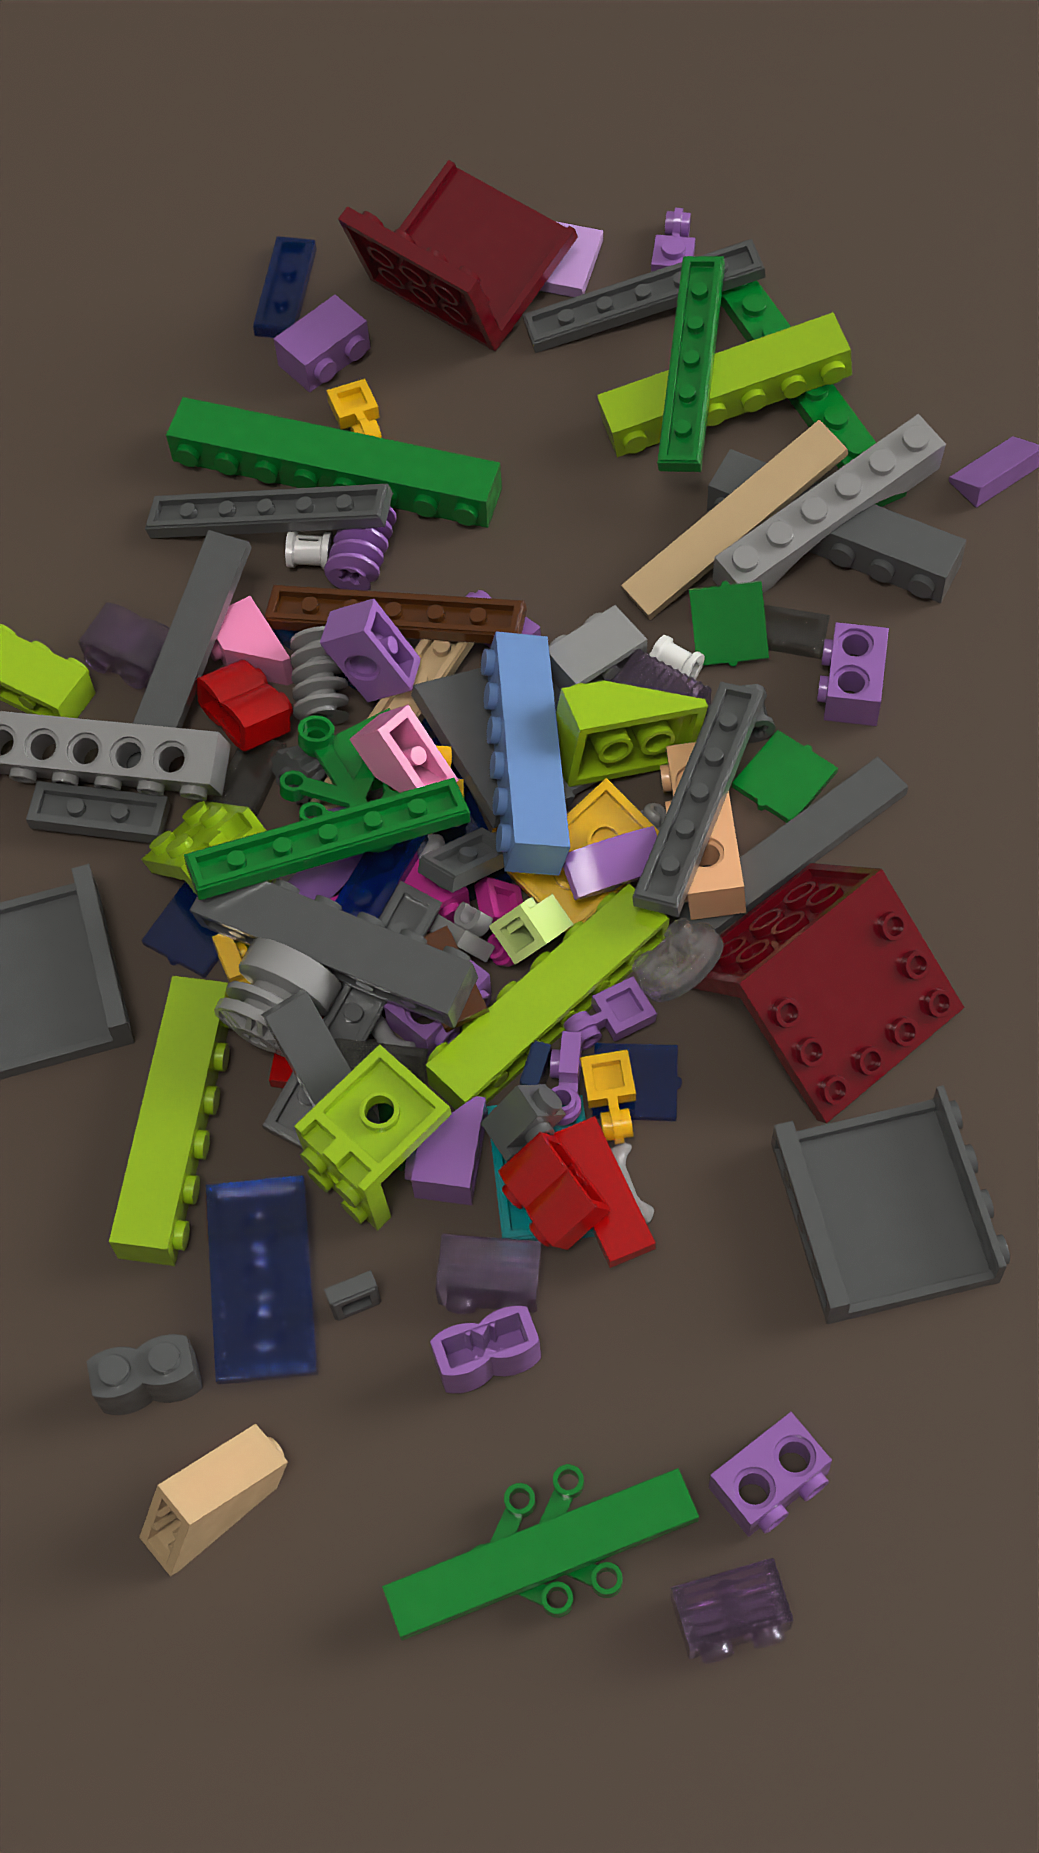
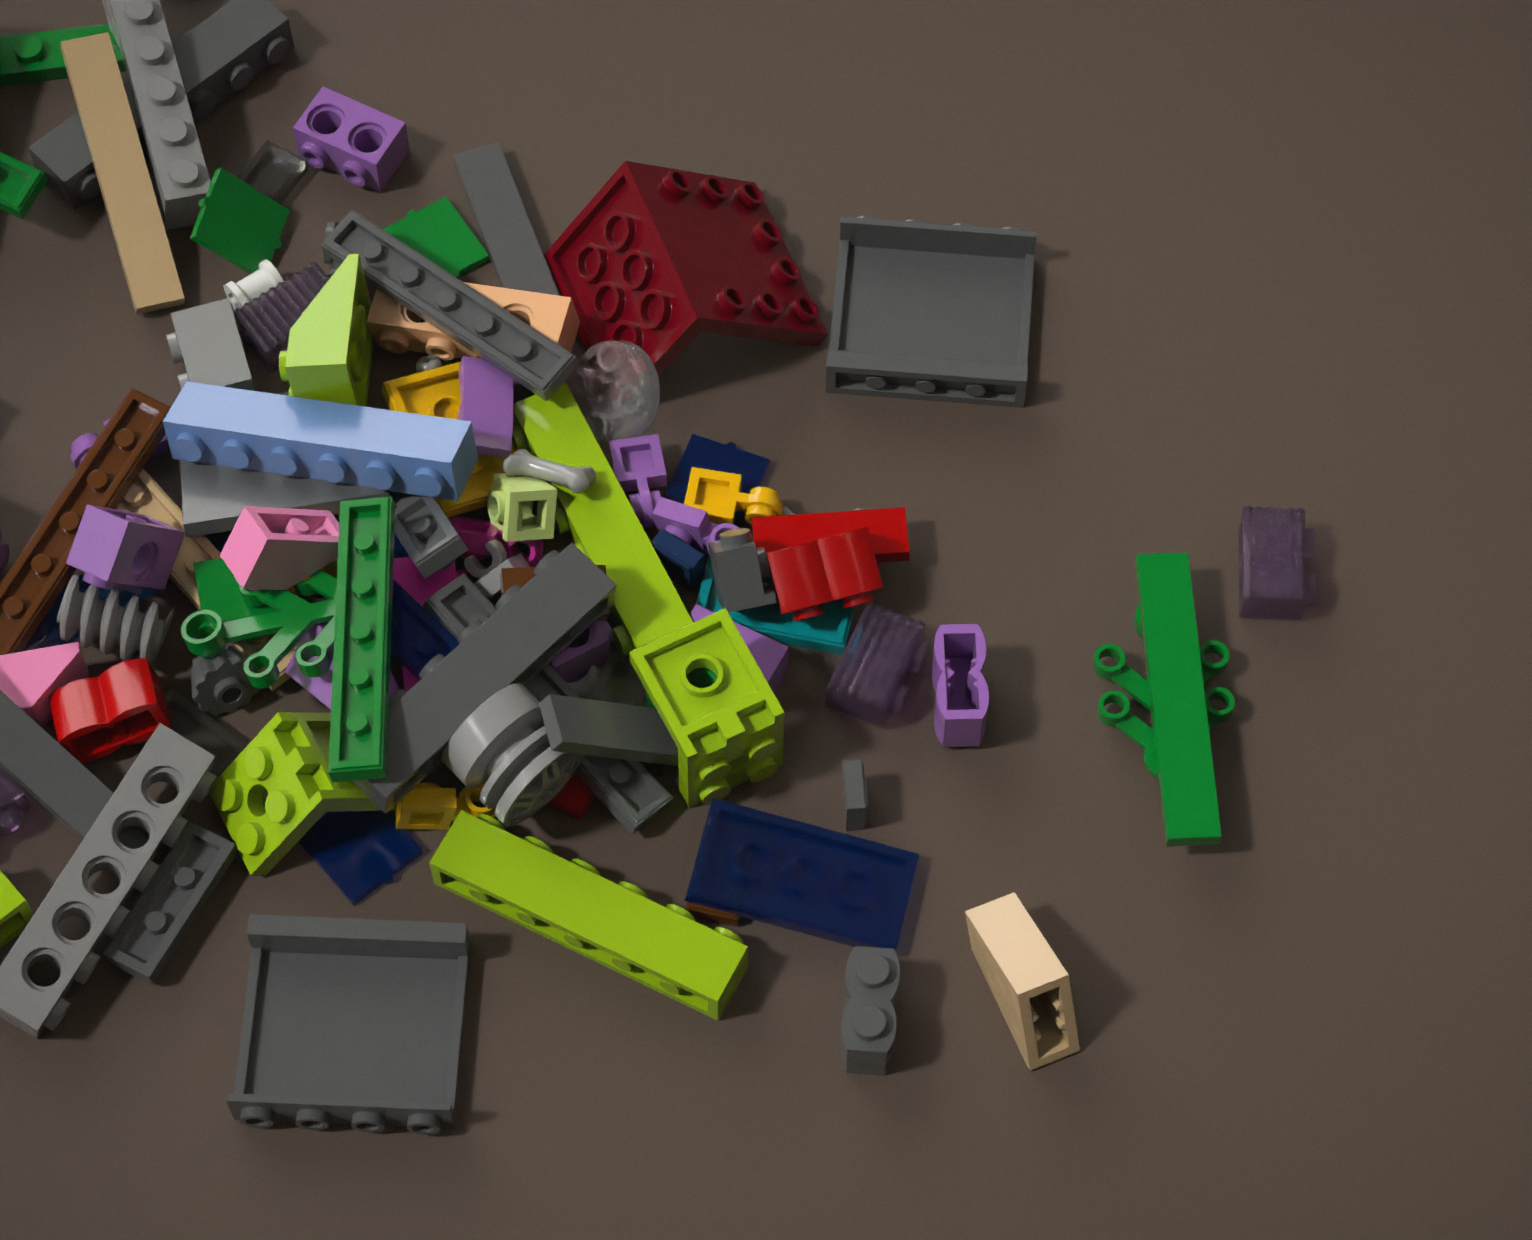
camera: 75 degrees left, 0 degrees up
medium lavender brick [709,1412,832,1537] -> none
none -> light grey piece [503,449,596,494]

